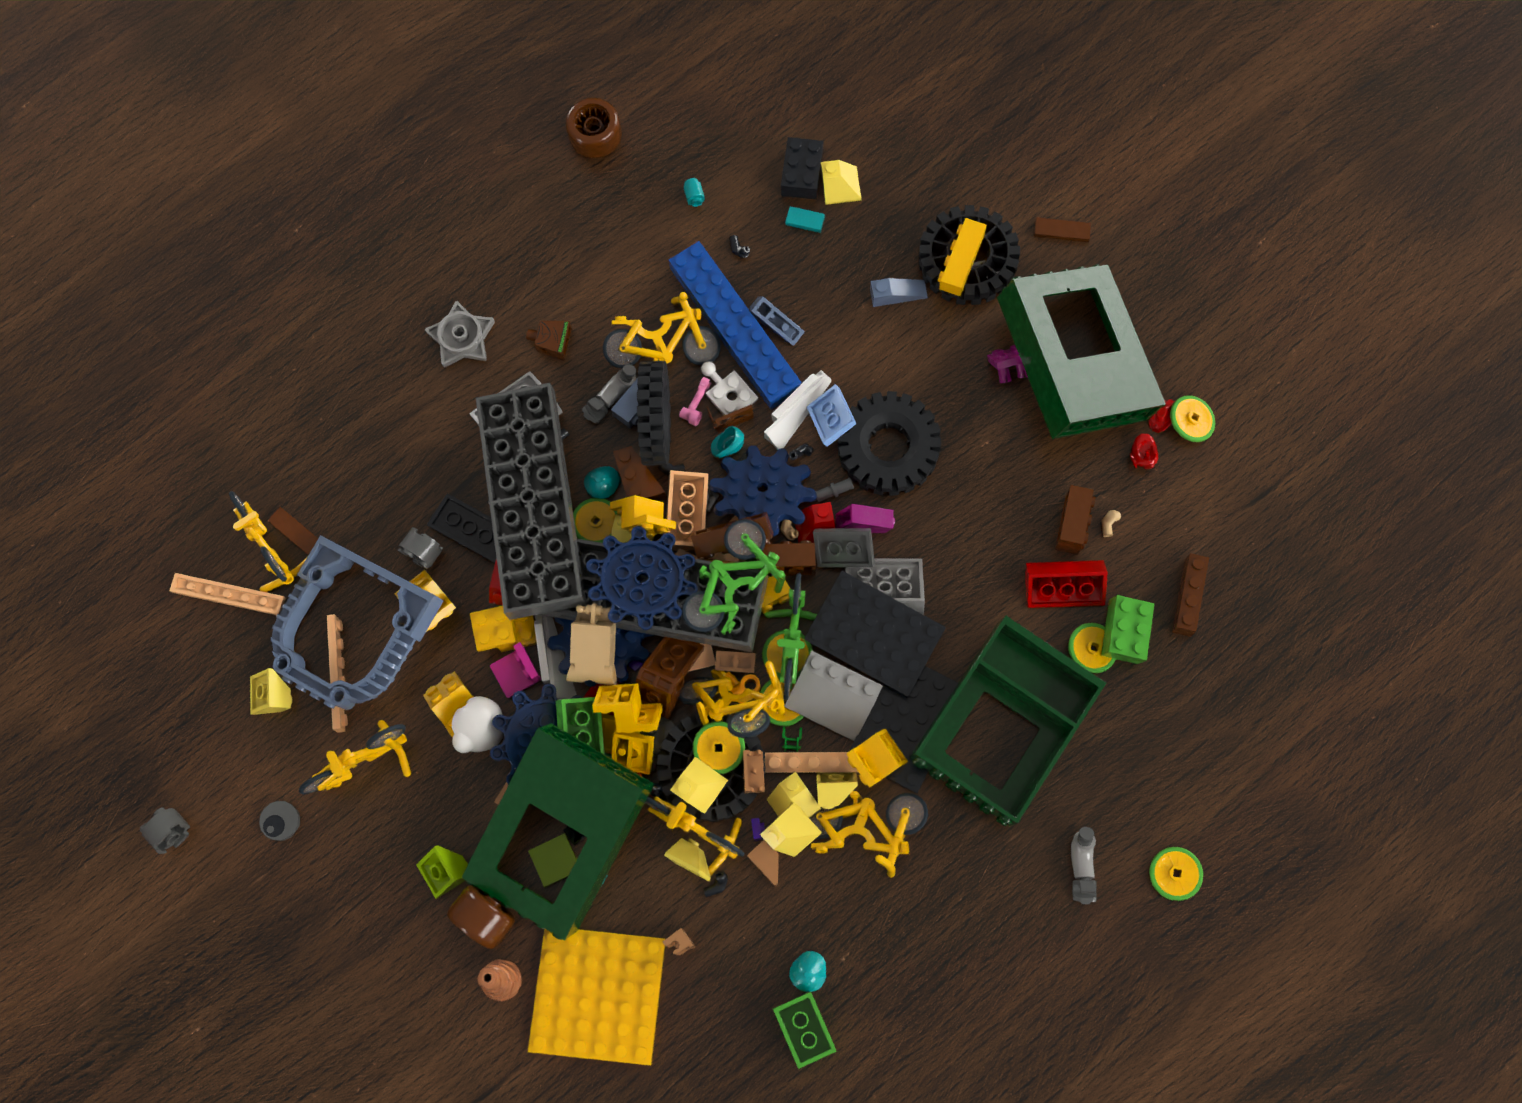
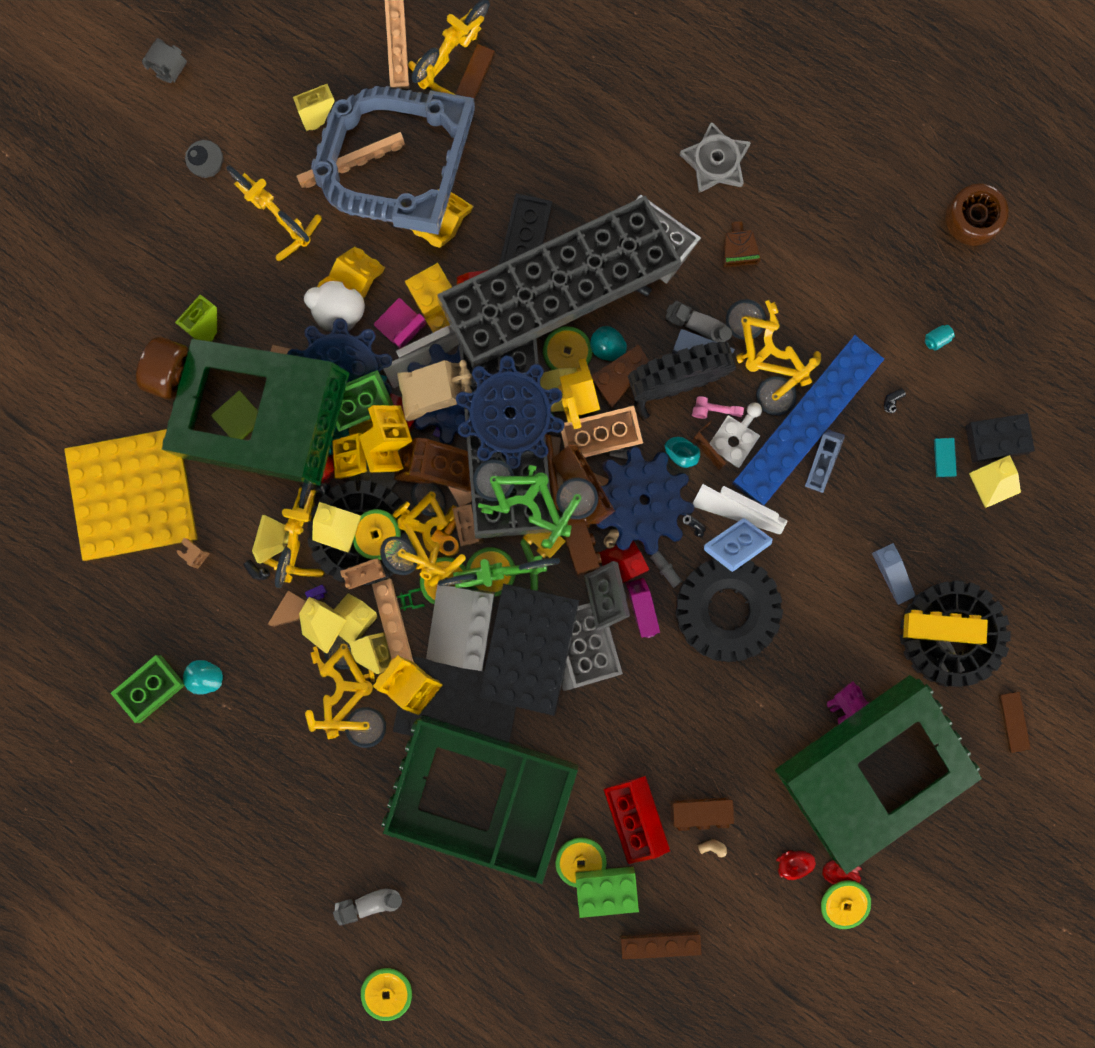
camera: 70 degrees right, 10 degrees up
dark grey brick [397,527,444,569] -> none
nougat cone [477,959,522,1001] -> none

